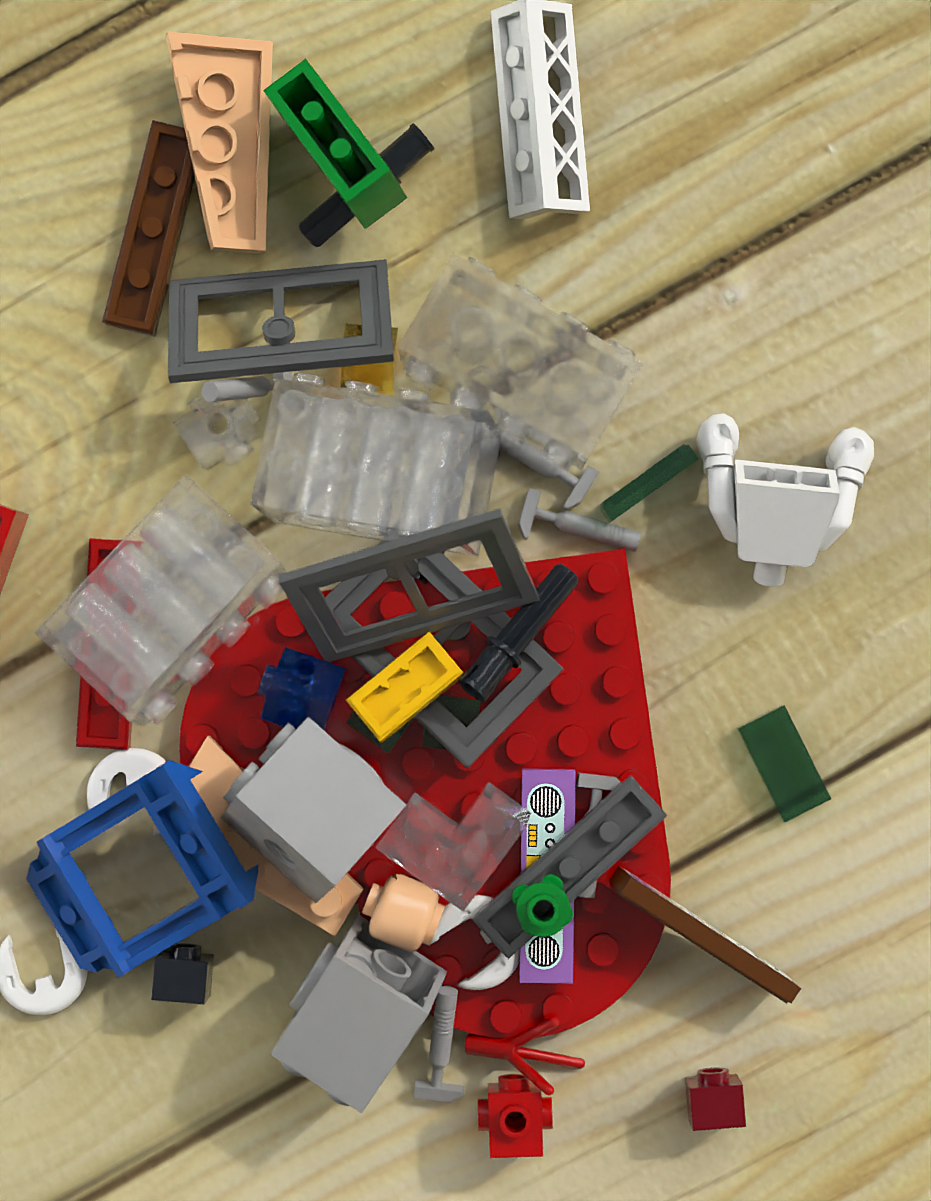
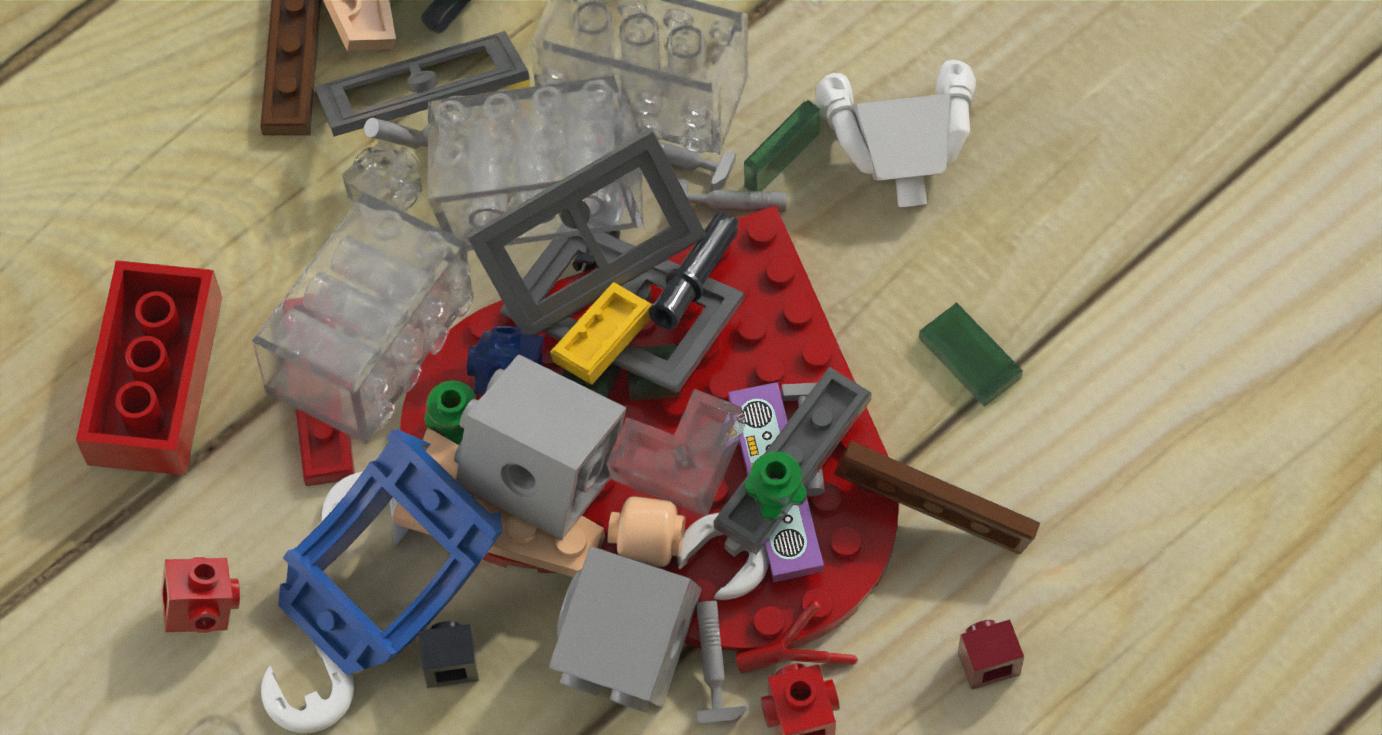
camera: 10 degrees left, 25 degrees down
none -> green brick [424,380,477,445]

